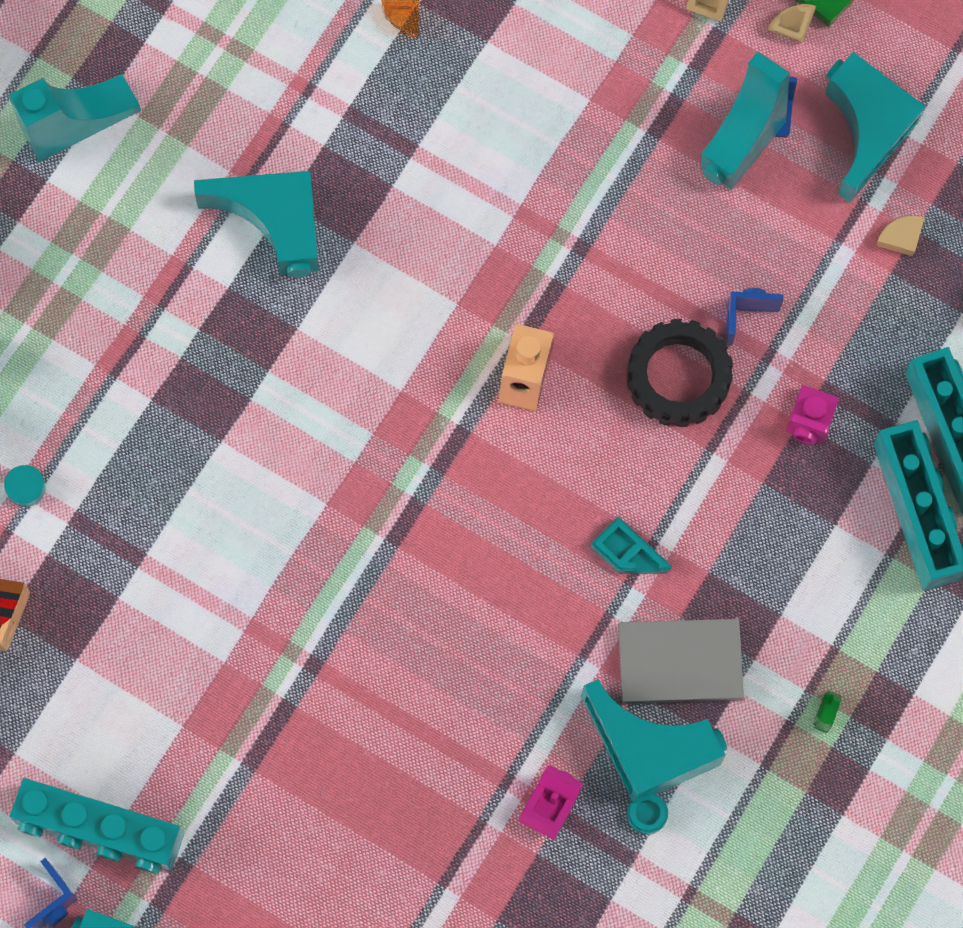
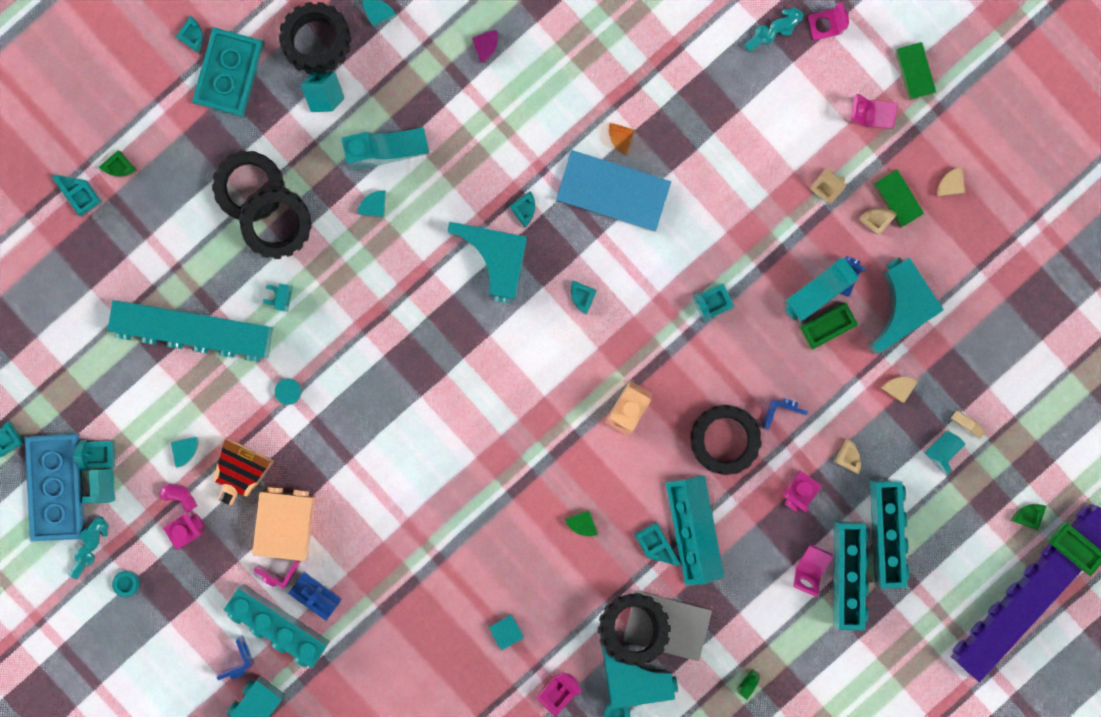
camera: 20 degrees right, 15 degrees up
none -> light nougat brick [252,486,316,561]
none -> dark pink bracket [253,560,301,589]
none -> blue hips [288,571,342,621]
none -> teal tile [357,190,386,217]
none -> teal tile [489,614,524,651]
none -> teal tile [509,191,535,228]
none -> dark azure tile [556,150,671,232]
none -> green tile [565,510,598,537]
none -> teal tile [571,280,597,315]
none -> black tyre [598,593,671,665]
none -> teal panel [666,475,724,585]
none -> teal tile [693,283,734,323]
none -> dark pink bracket [793,545,833,597]
none -> green tile [799,302,858,350]
none -> tan tile [834,439,861,474]

